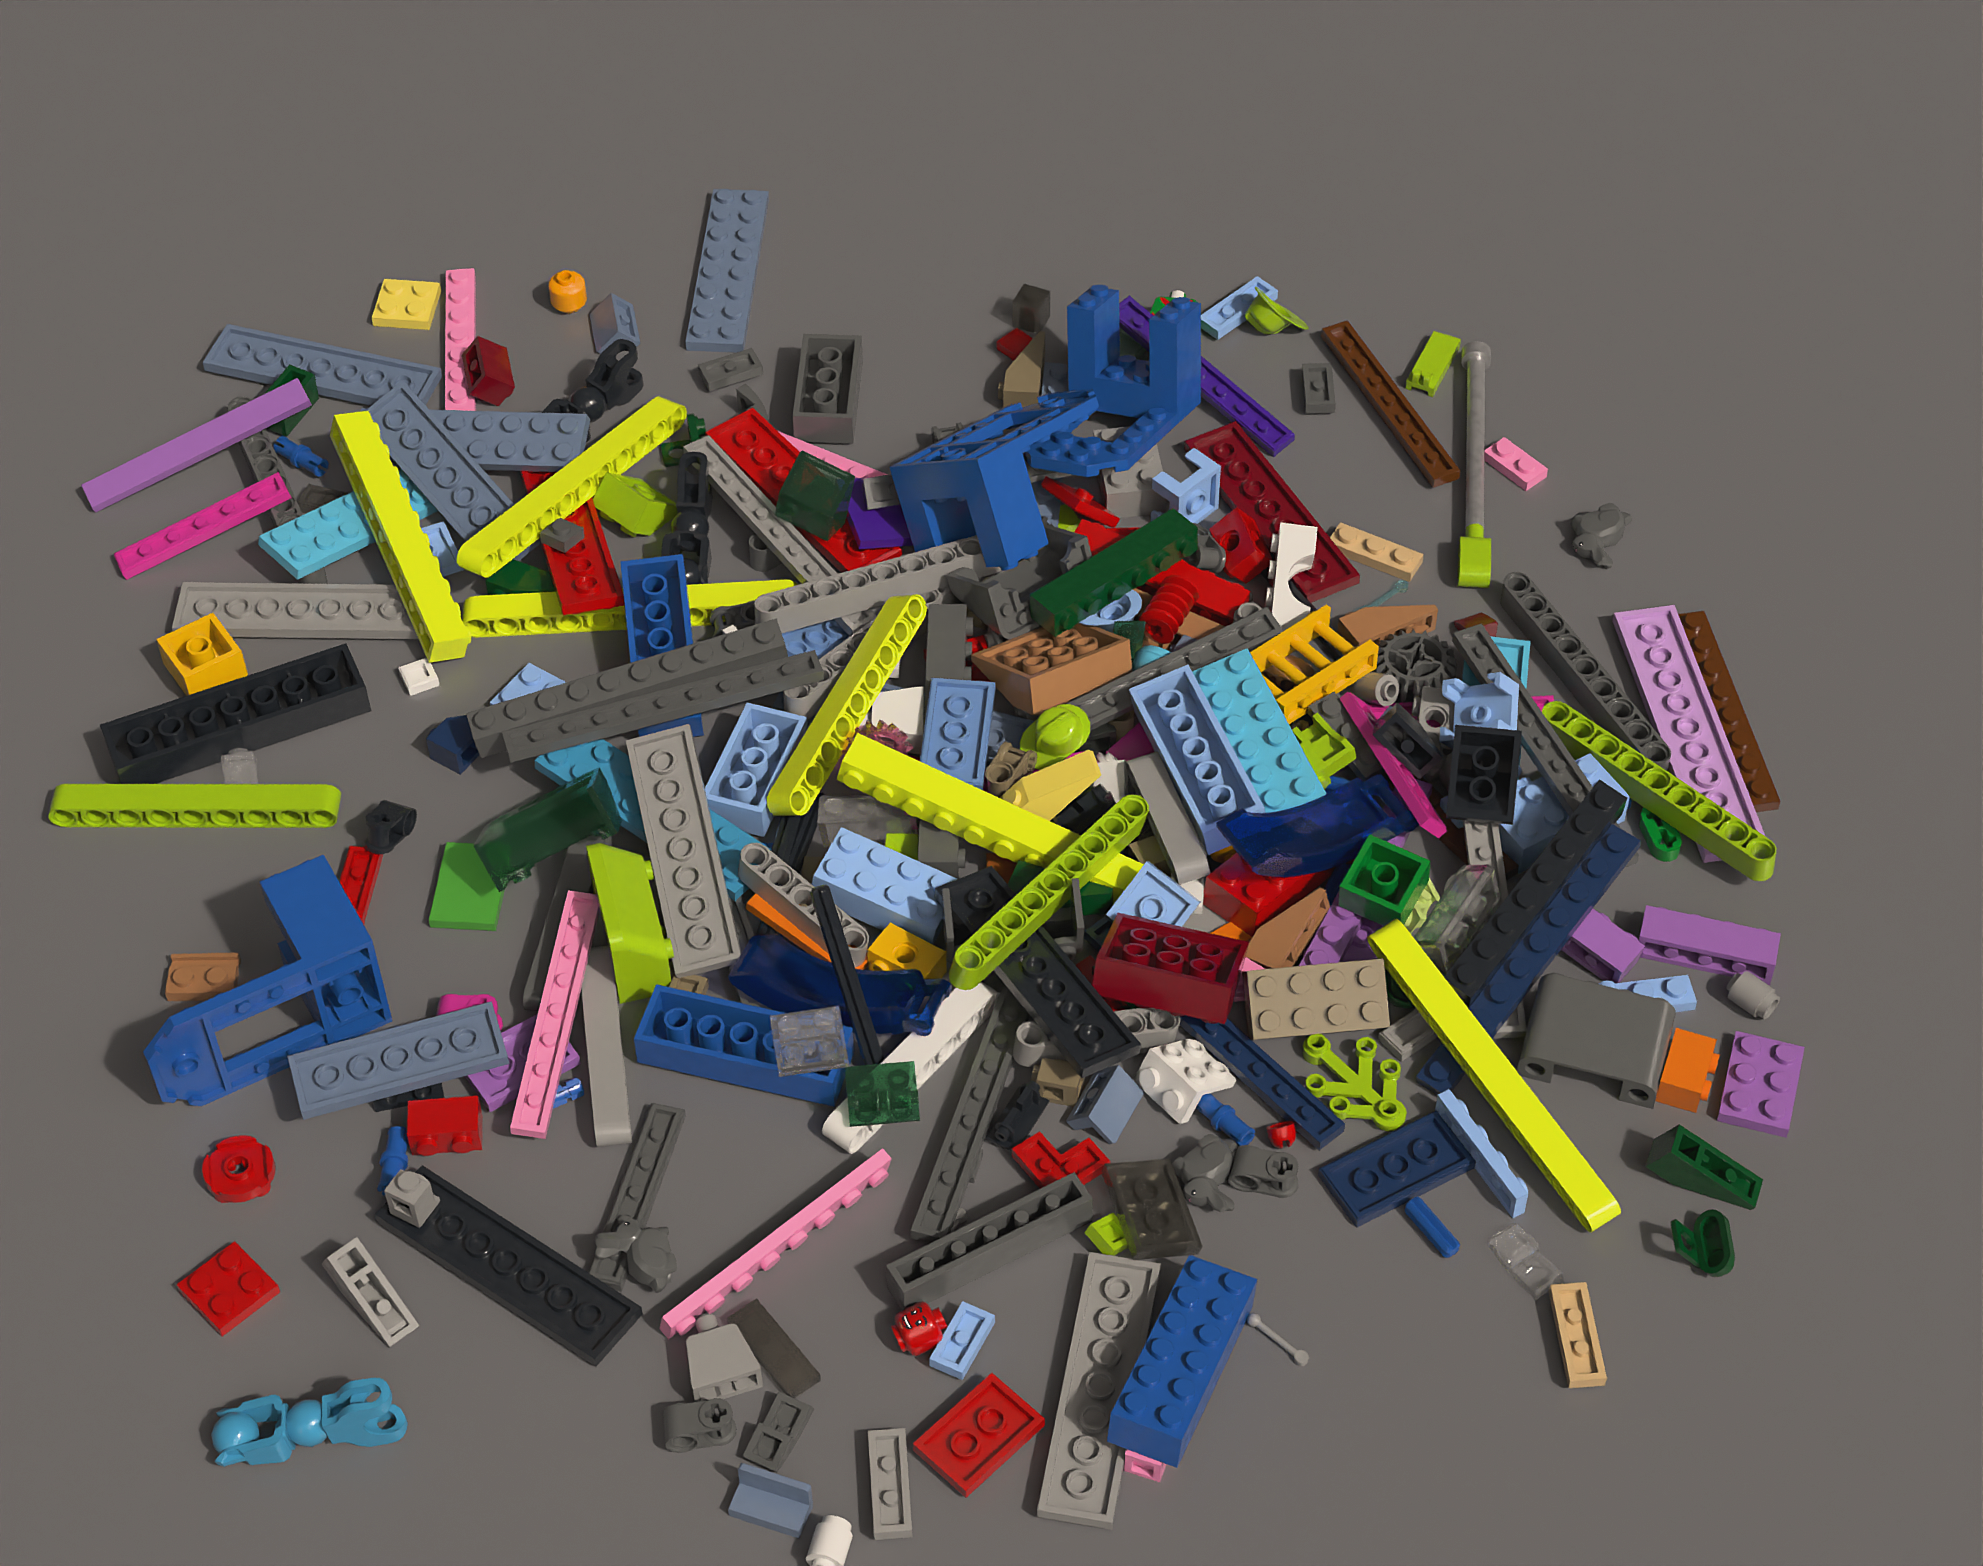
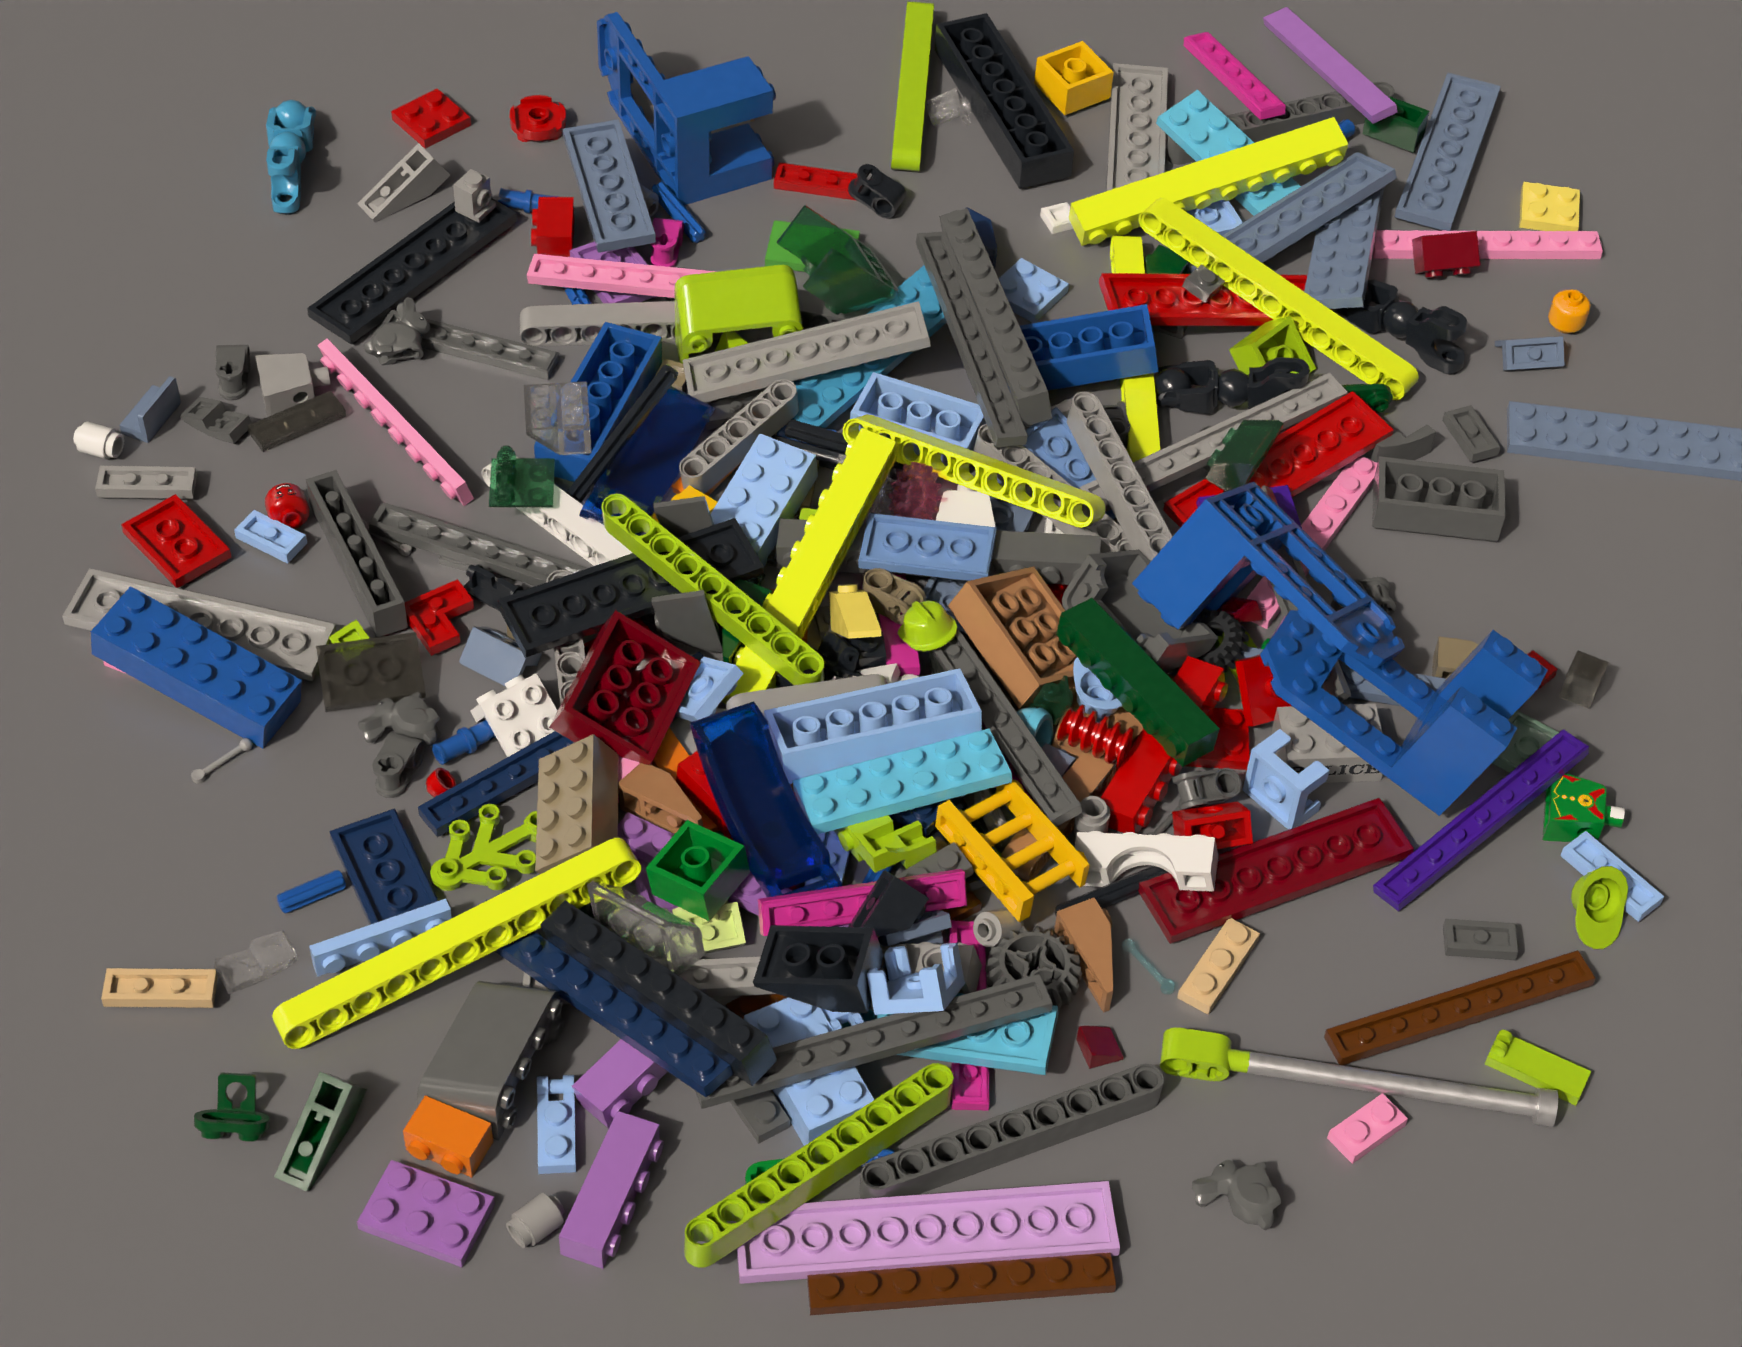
camera: 90 degrees right, 0 degrees up
none -> blue axle [652,182,705,243]

